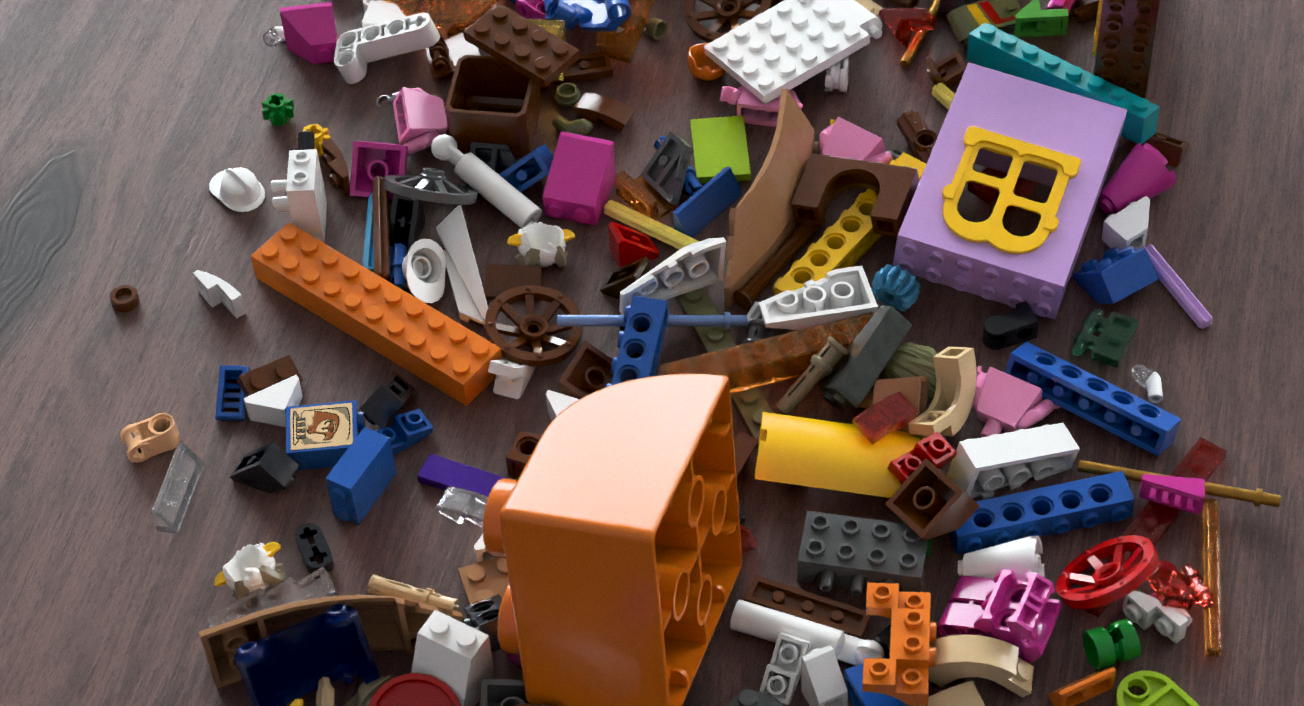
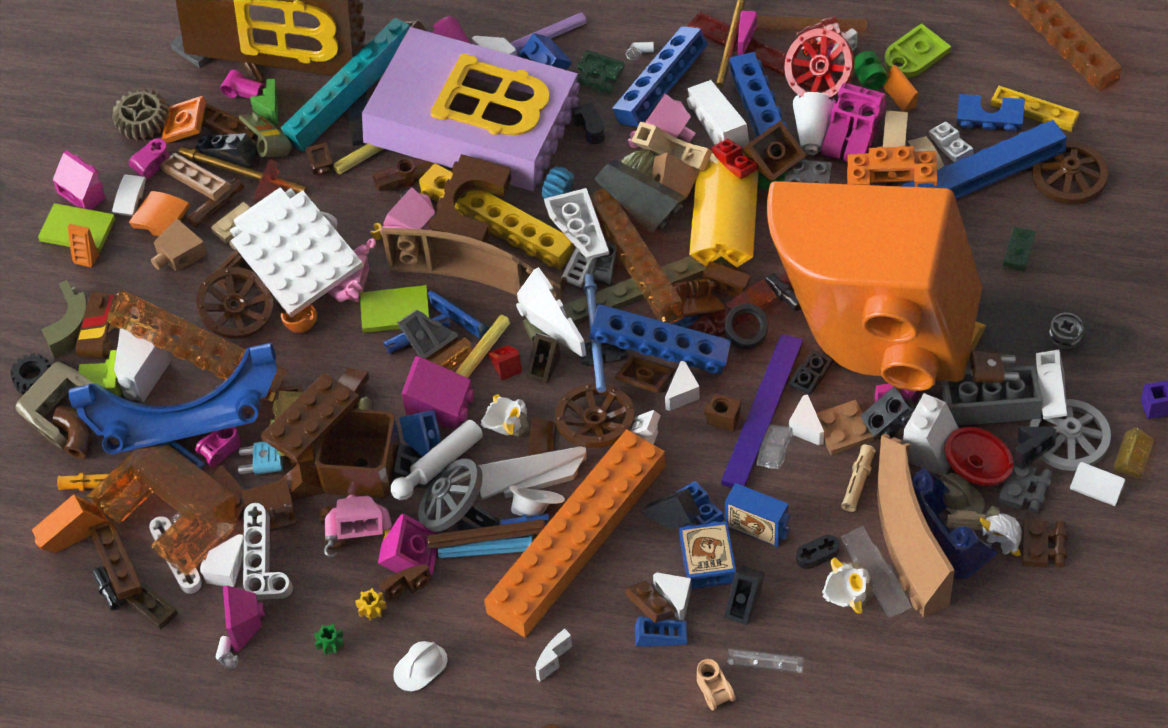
camera: 90 degrees left, 5 degrees up
white piece [271,131,327,242] -> none
dark tan pin [775,336,850,416] -> none
clear red slope [853,392,919,445] -> none

